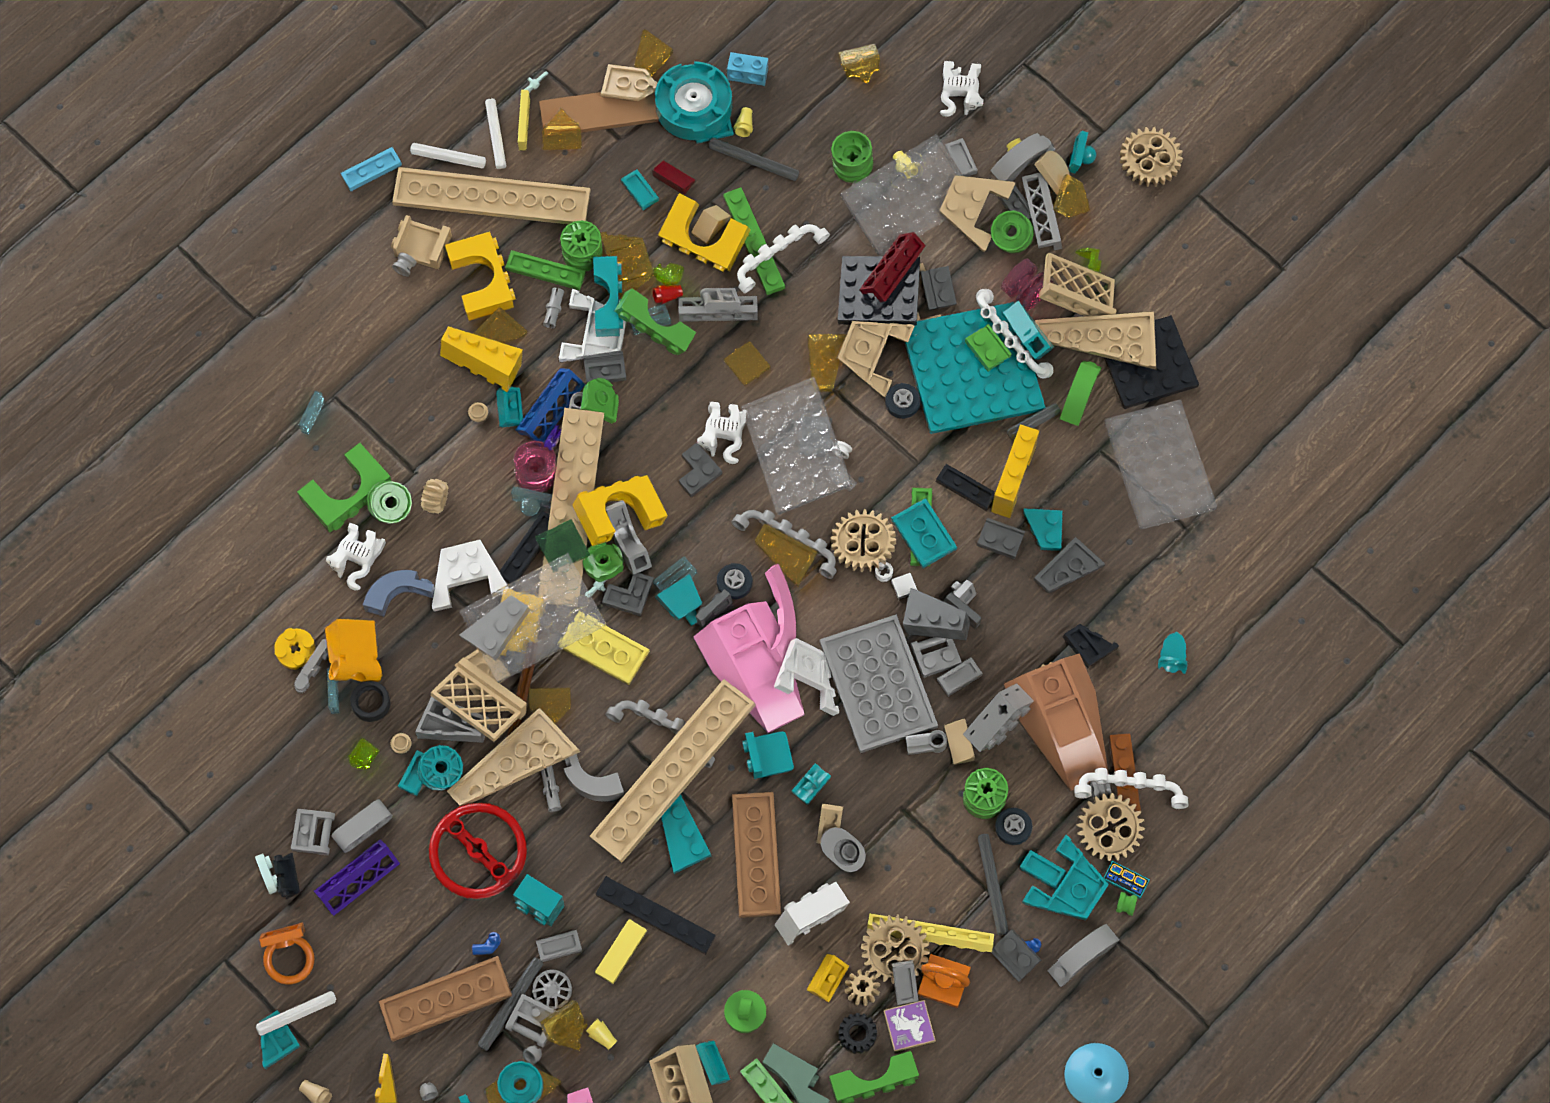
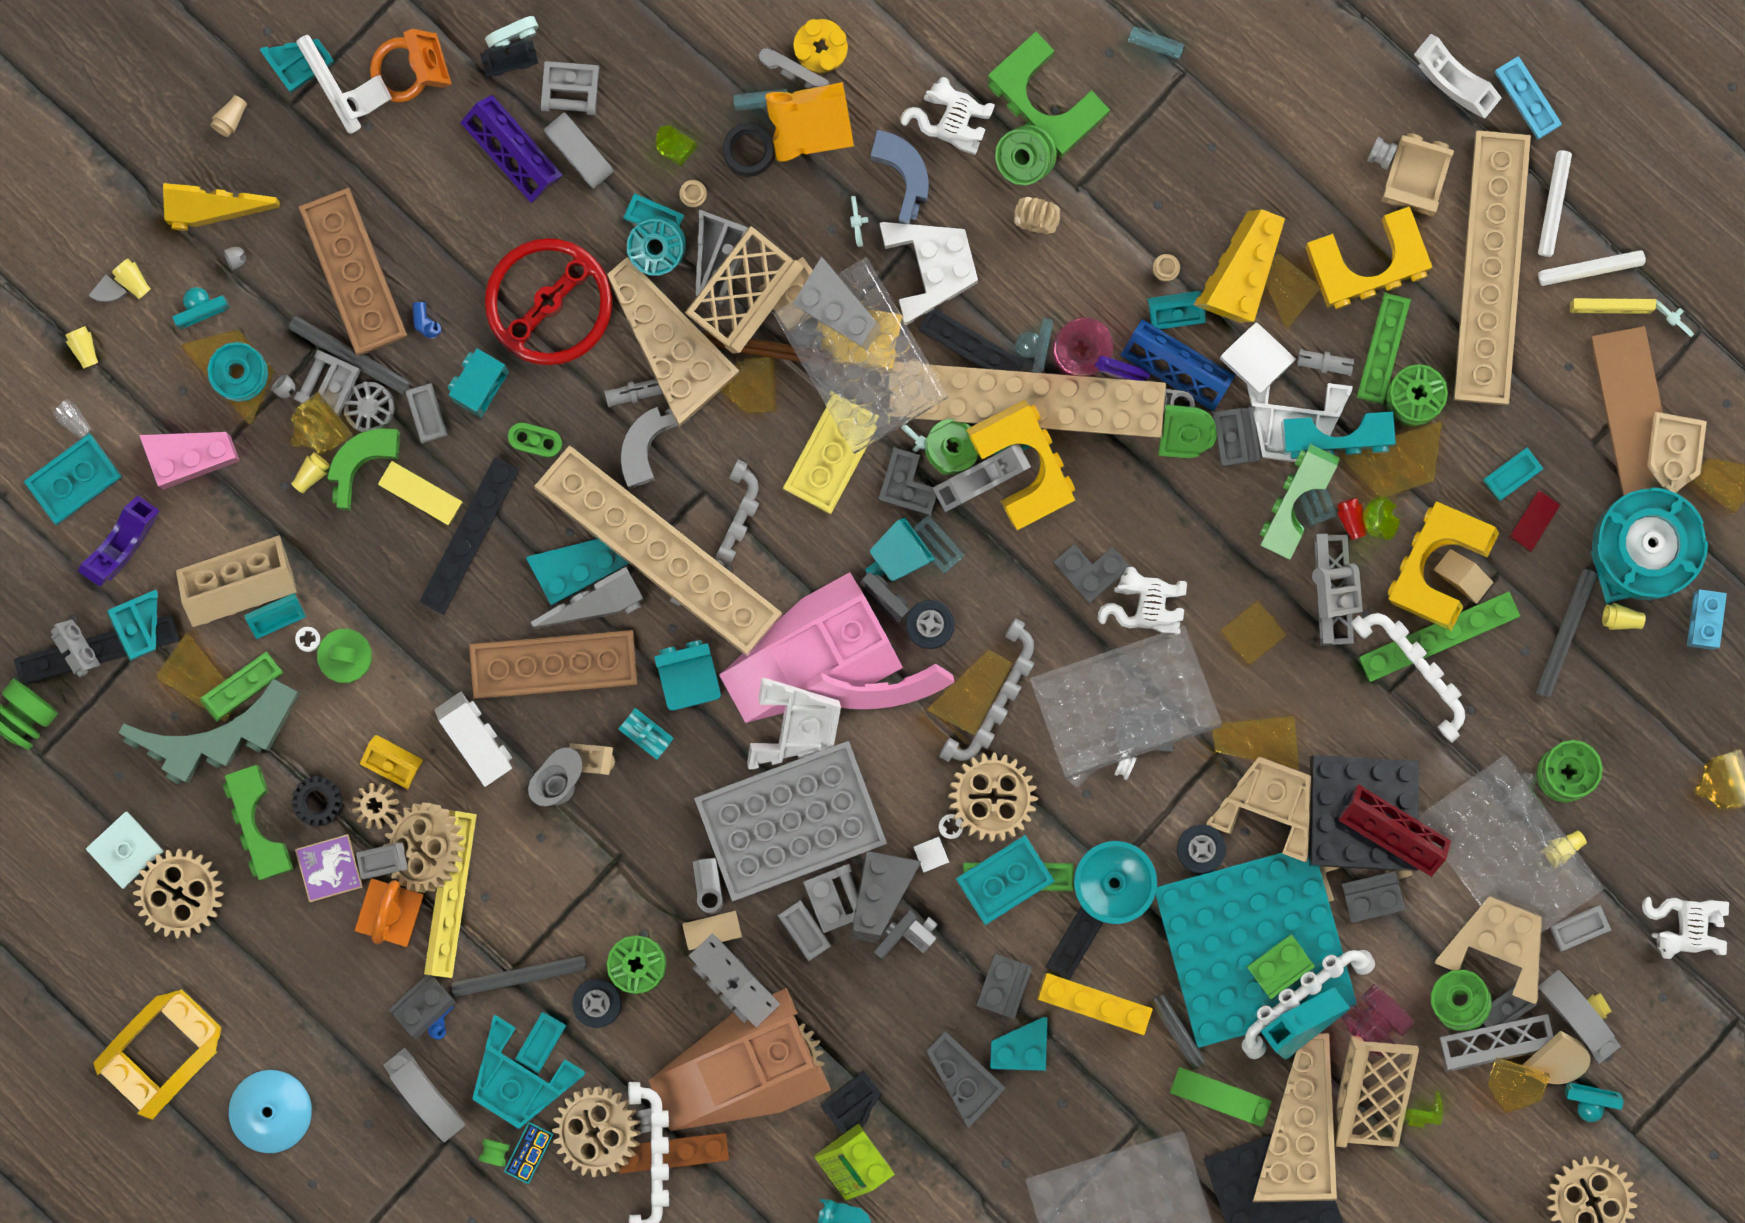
camera: 90 degrees right, 15 degrees up
clear green tile [535,519,590,573] -> none
clear yellow slope [542,108,582,150] -> none
none -> white bush [295,627,320,652]
none -> bright green arch [328,429,400,511]
none -> white bracket [336,75,392,120]
none -> bright green plate [508,423,562,458]
none -> light grey wedge [531,567,644,629]
none -> lime slope [814,1124,895,1200]
none -> light aqua piece [850,196,869,247]
none -> teal dish [1074,841,1157,924]
none -> white slope [1220,322,1296,396]
none -> white arch [1414,34,1501,119]

